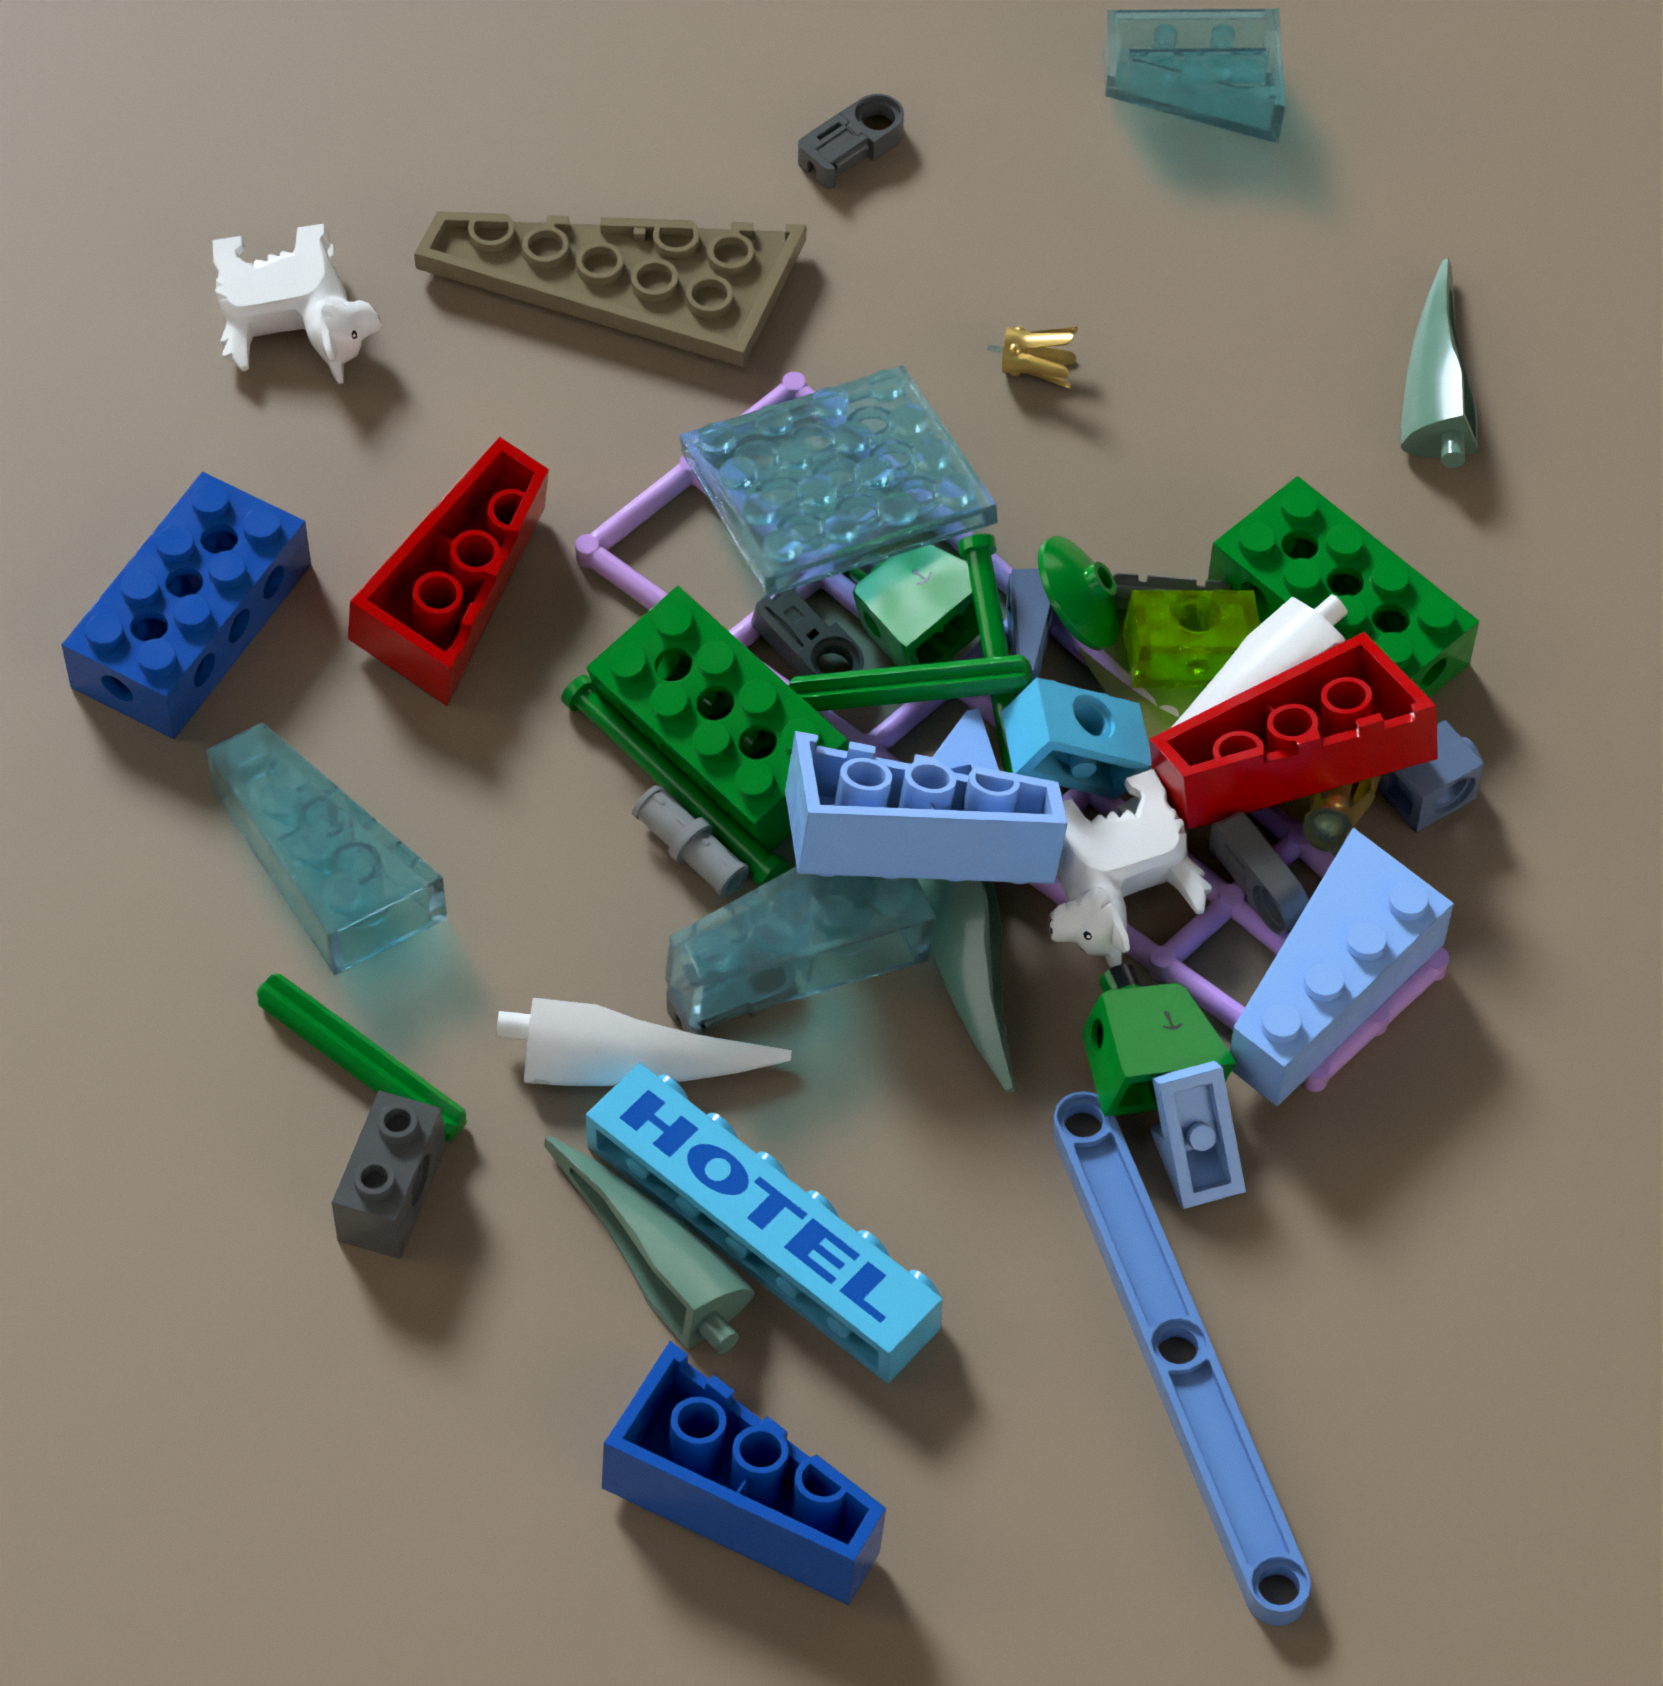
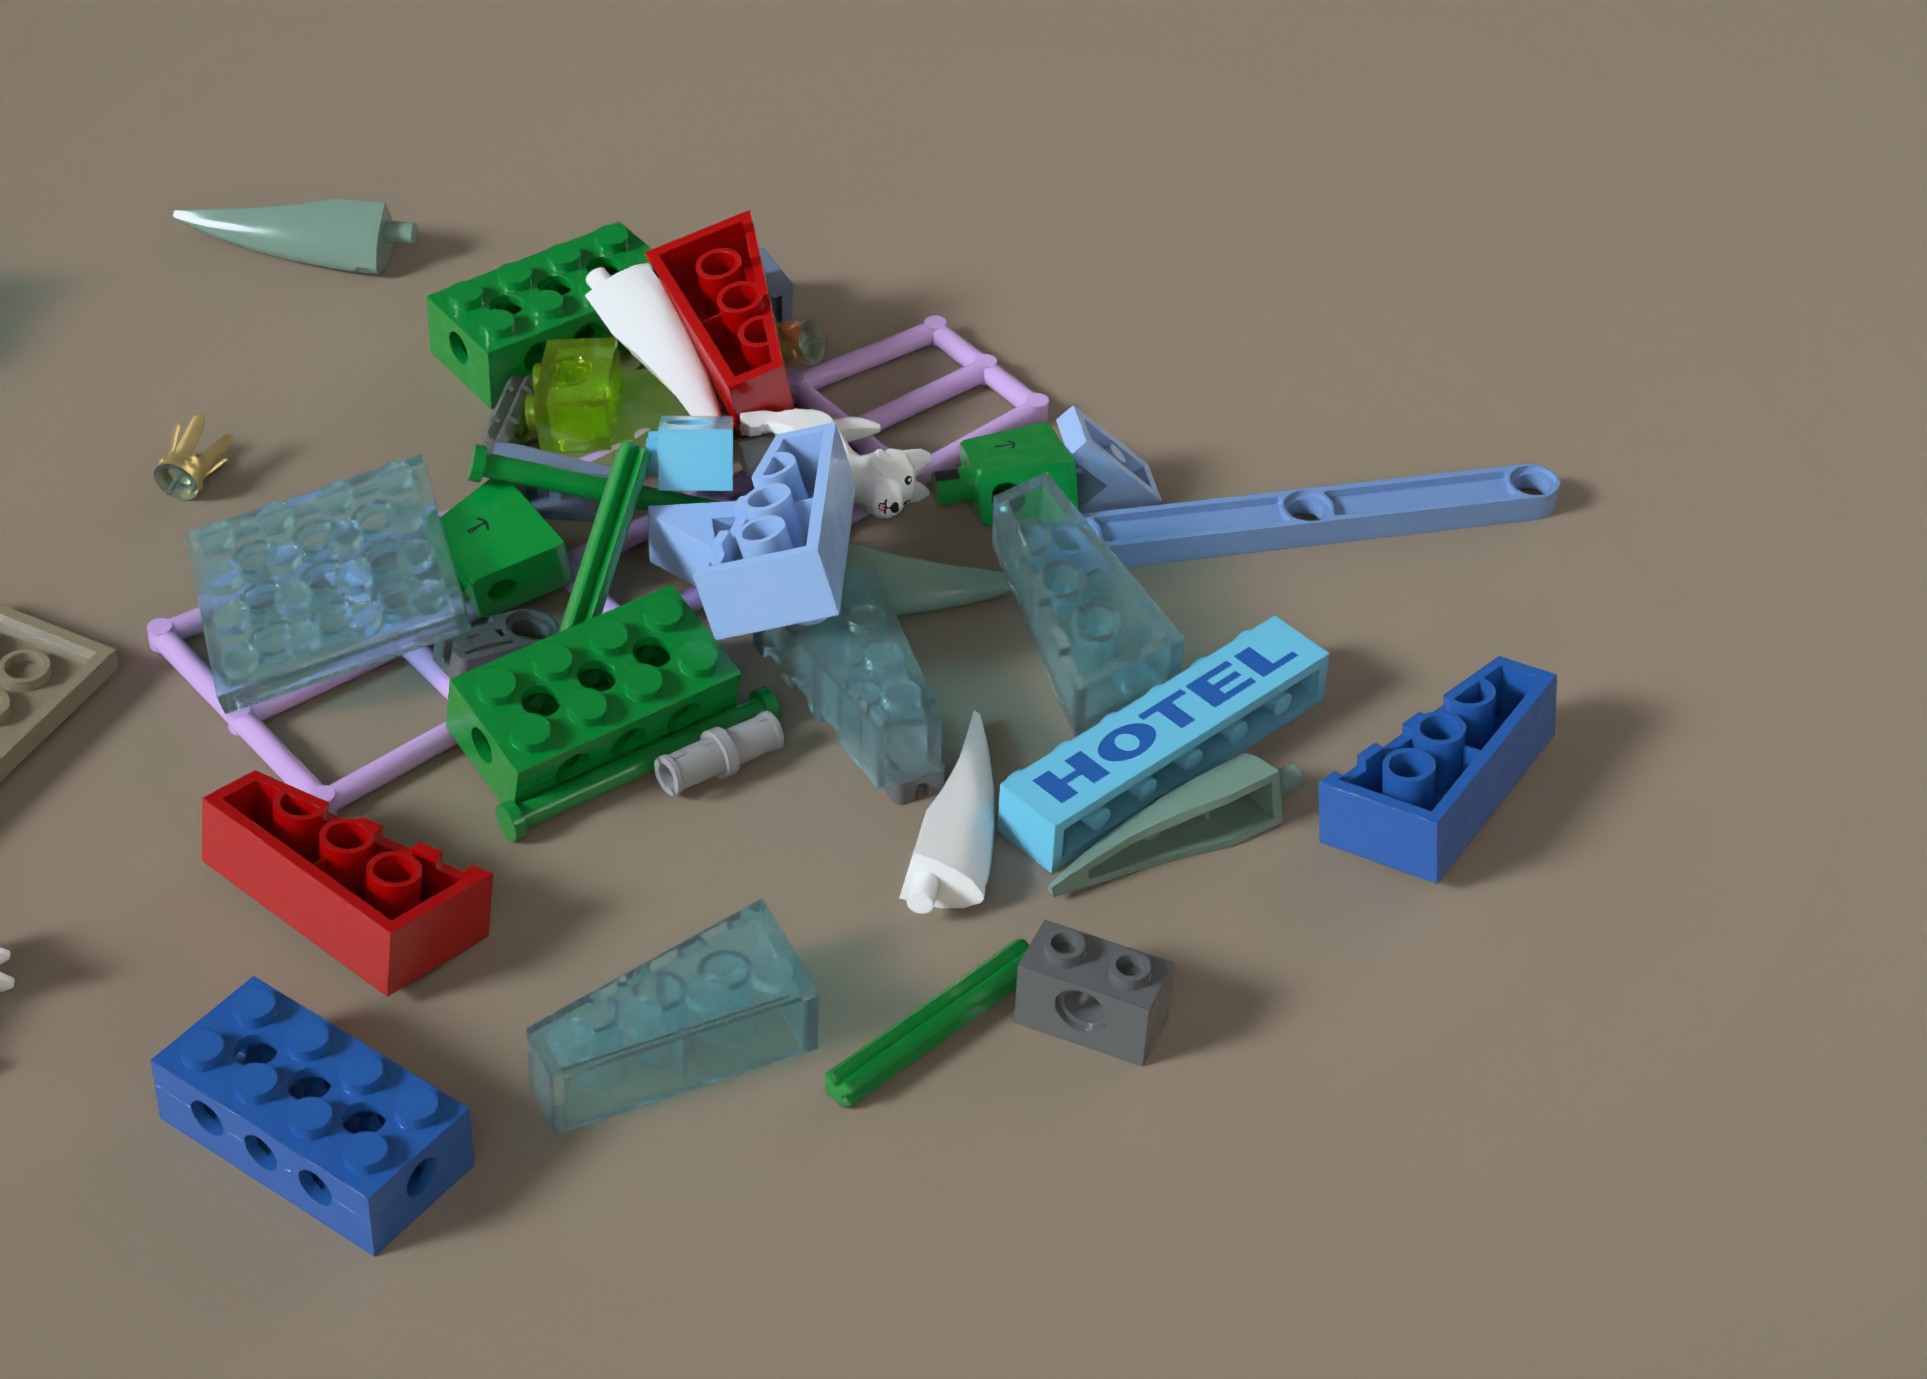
camera: 85 degrees left, 15 degrees down
green dish [1038,536,1119,651] -> none
dark grey piece [1209,810,1309,934] -> none
light blue wedge [1230,828,1454,1107] -> none
none -> clear light blue wedge [992,472,1185,737]

